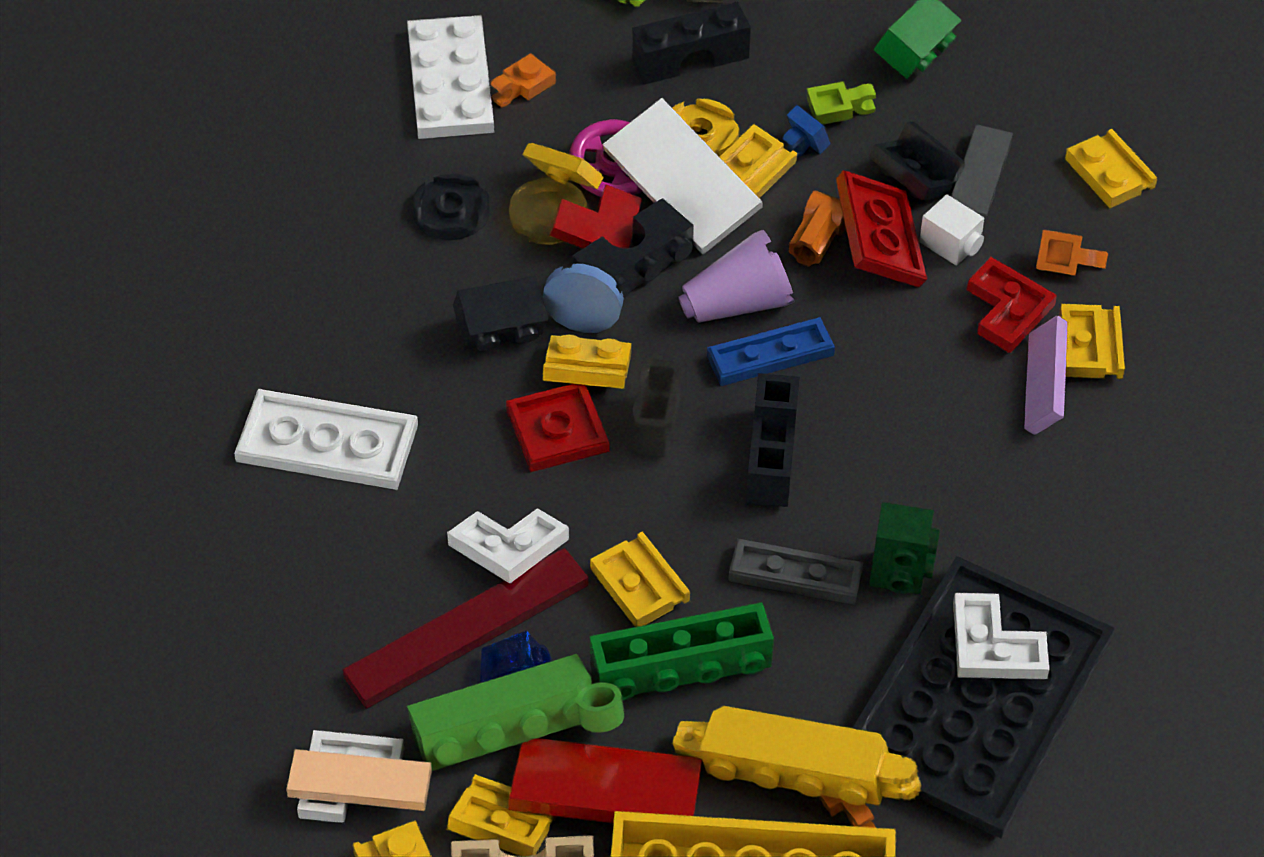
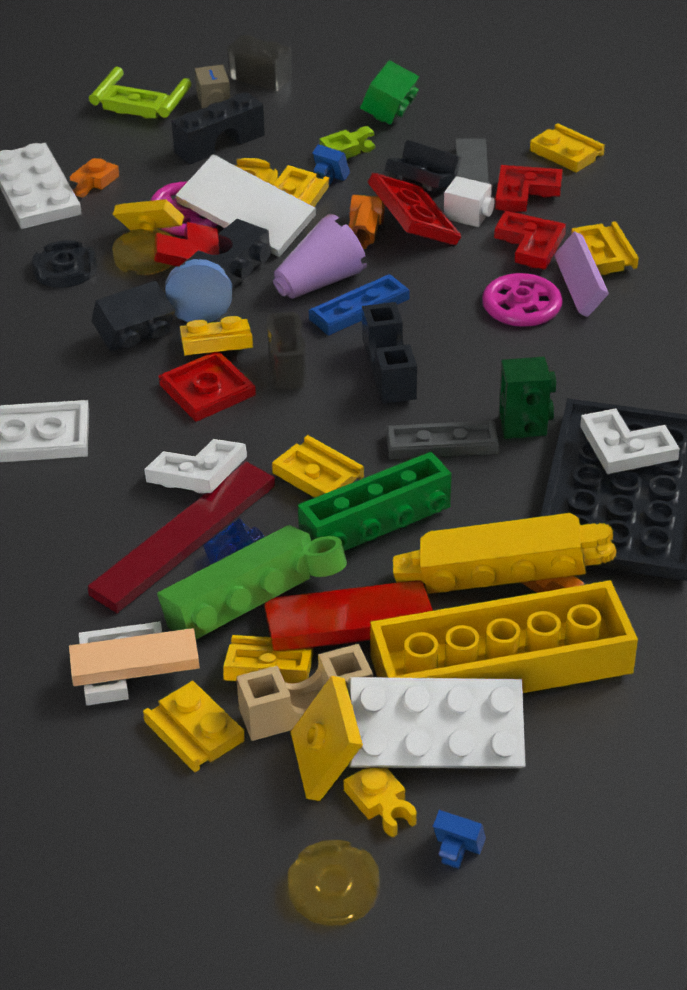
camera: 15 degrees left, 10 degrees down
orange plate [1036,229,1108,275] -> none
none -> dark pink plate [482,273,562,327]
none -> red plate [495,165,563,213]

